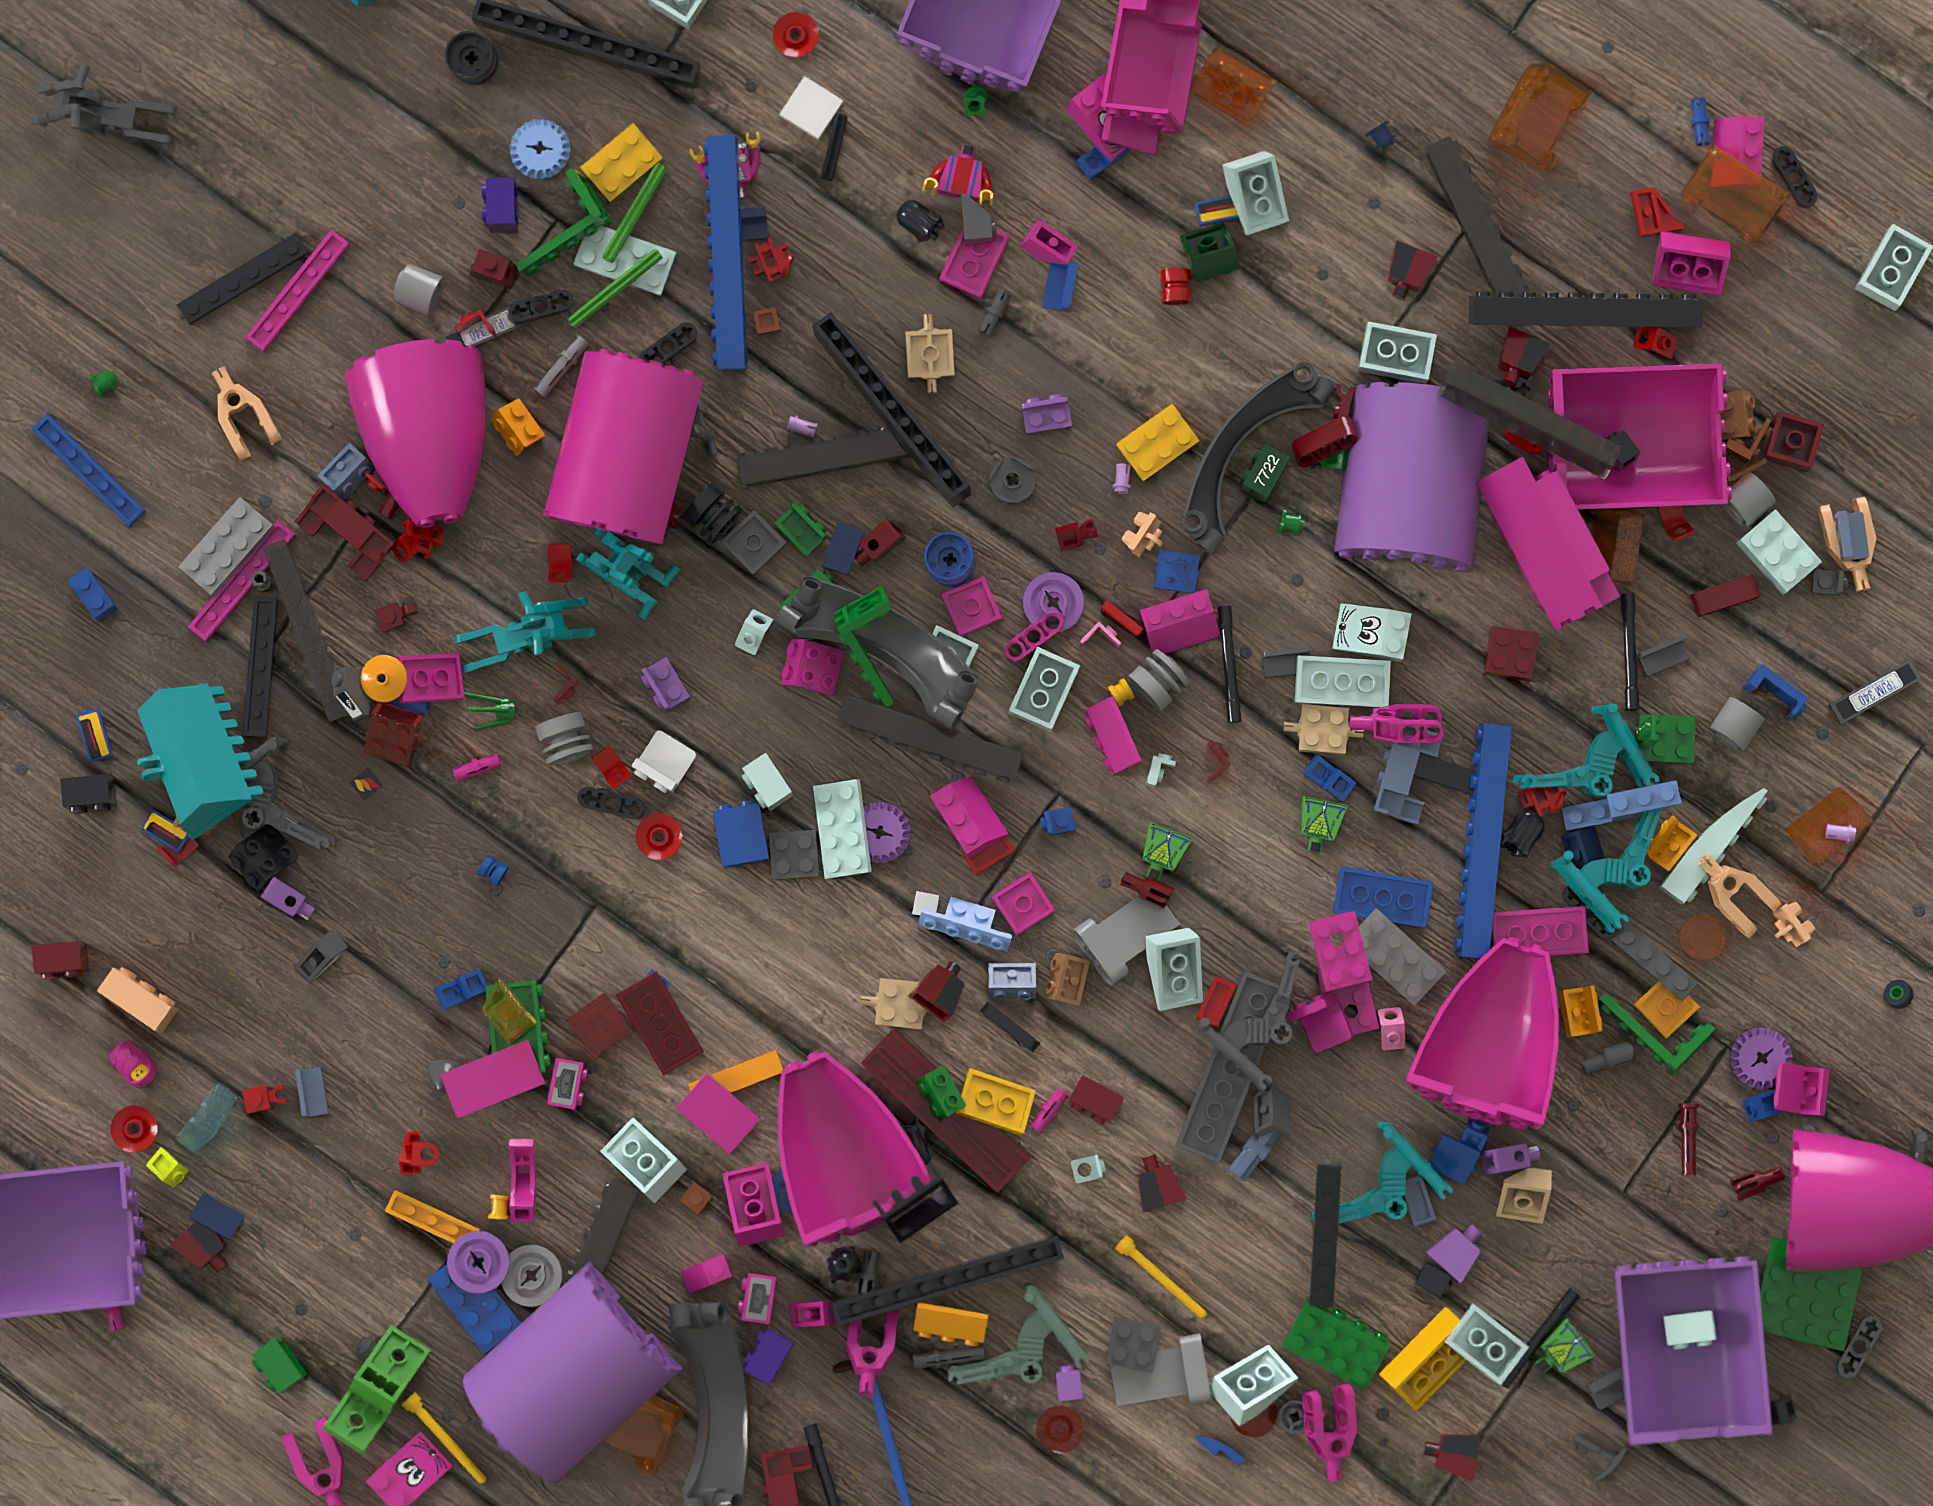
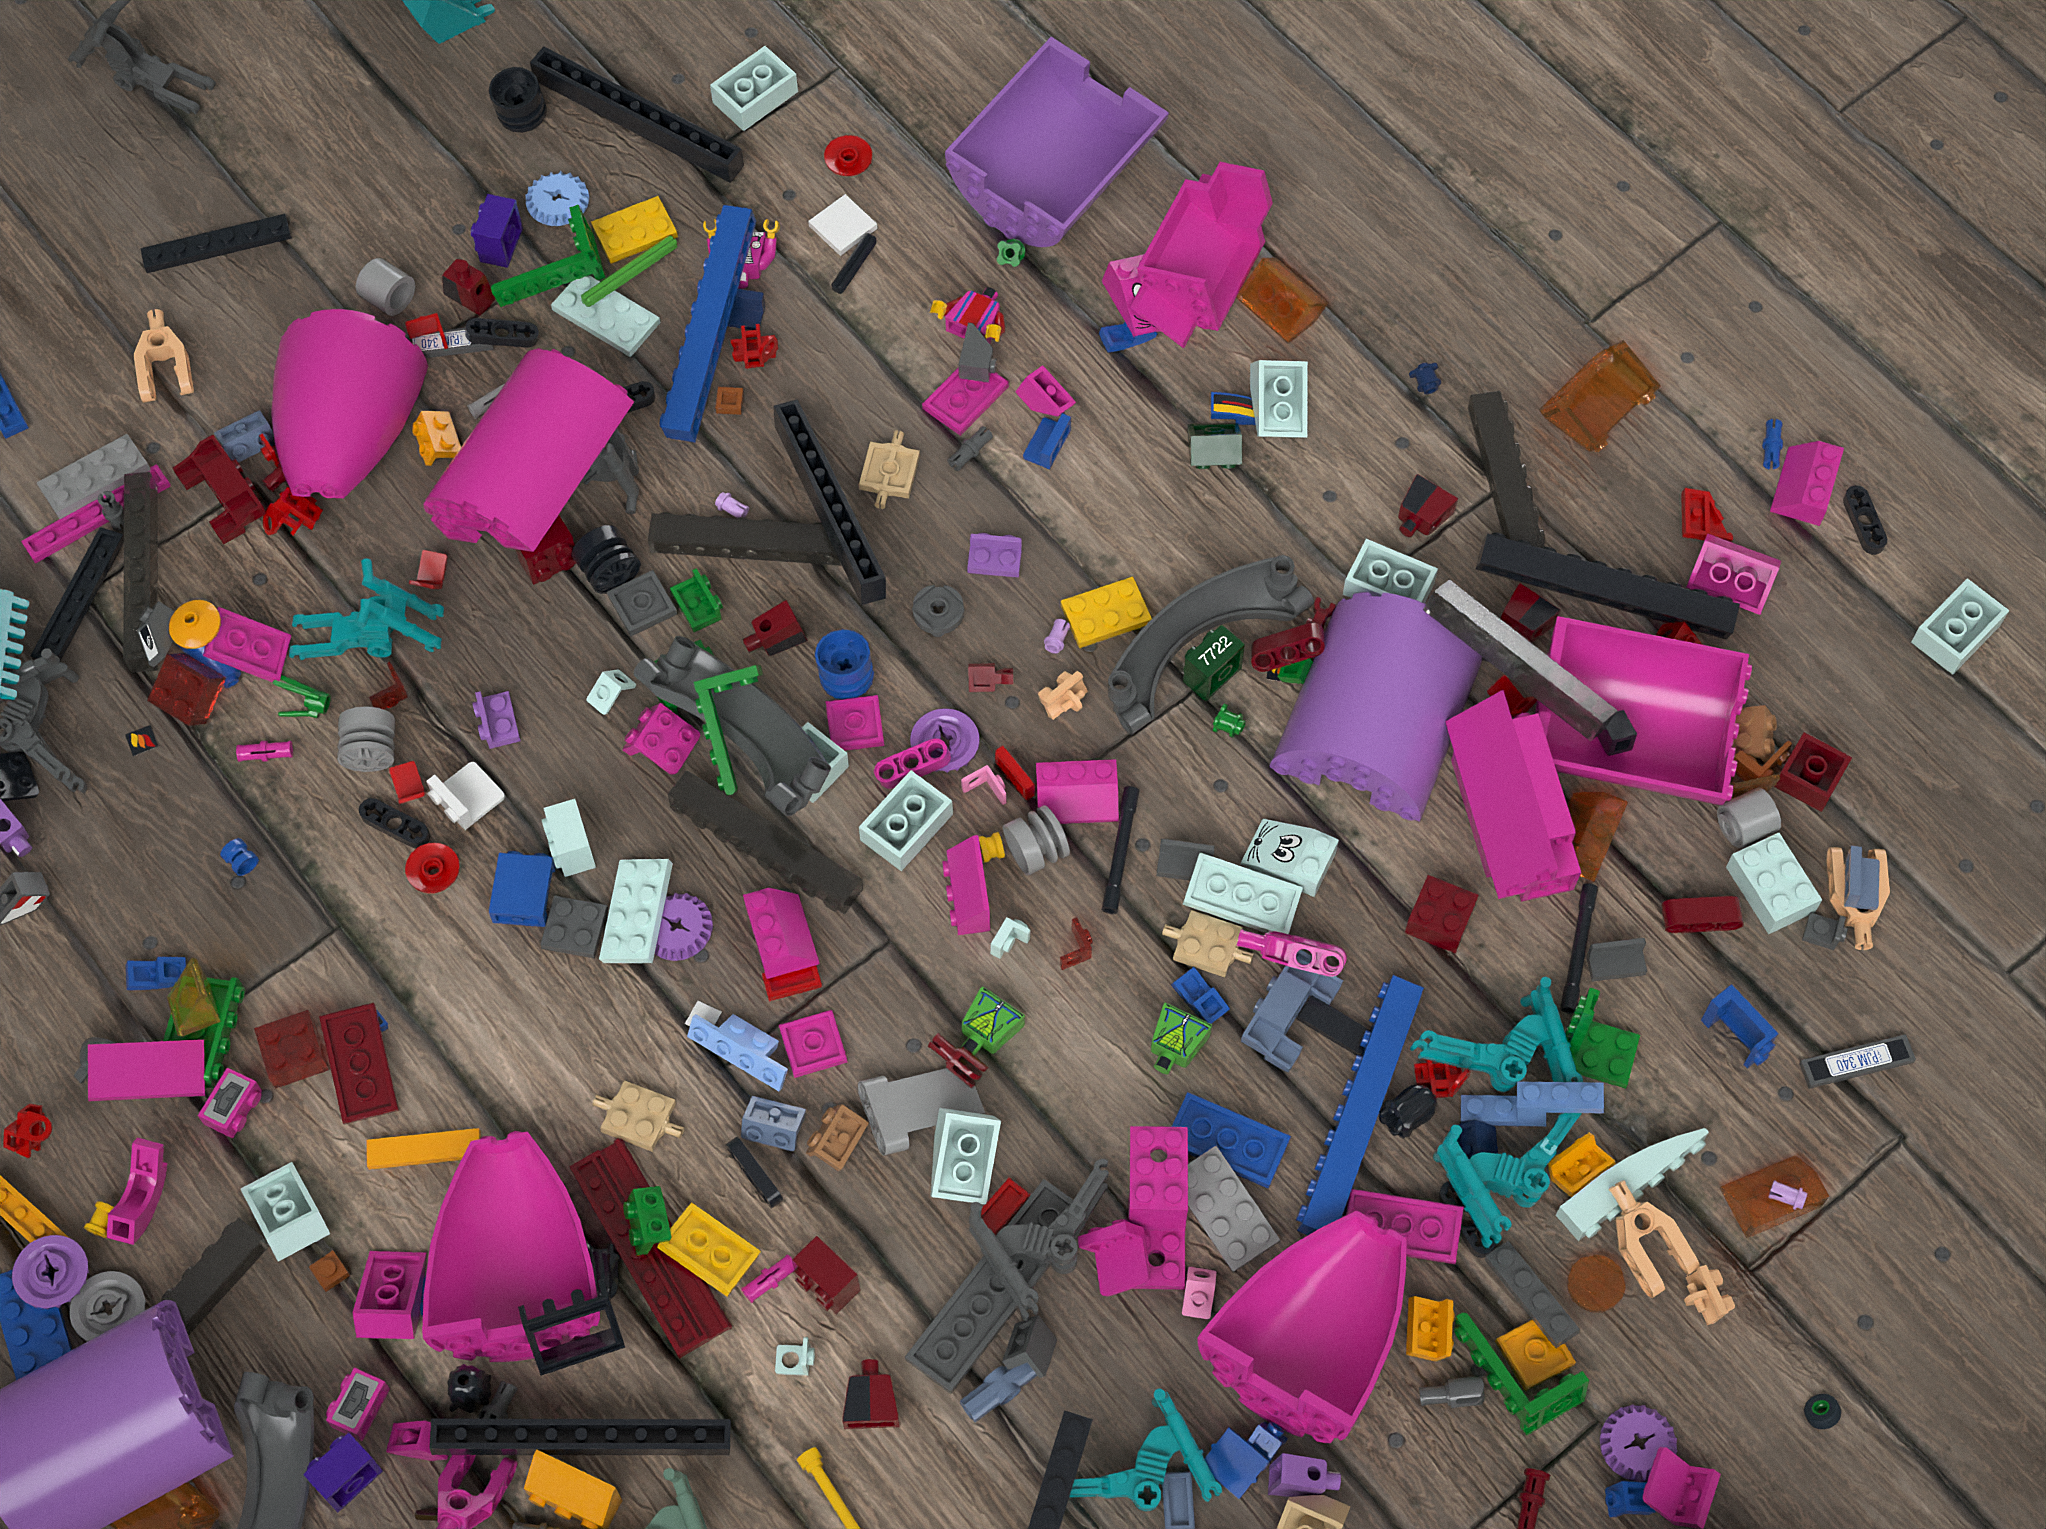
camera: 15 degrees right, 20 degrees down
green brick [89,369,119,397] -> none
dark pink tile [245,229,350,353] -> none
dark red plate [374,602,419,633] -> none
bright green axle [568,249,663,328] -> none
teal piece [576,529,681,621] -> none
dark pink tile [676,1072,760,1154] -> none
dark pink slope [681,1254,733,1294] -> none
dark blue panel [822,522,863,575] -> none
black piece [896,200,945,243] -> none
dark red torso [908,962,965,1022] -> none
blue bracket [1040,807,1076,836] -> none
blue piece [1154,550,1200,593] -> none
red wheel [1160,268,1191,305] -> none
red bracket [1657,506,1695,542] -> none
clear orange windscreen [1681,144,1791,243] -> none
light grey piece [1709,697,1765,751] -> none

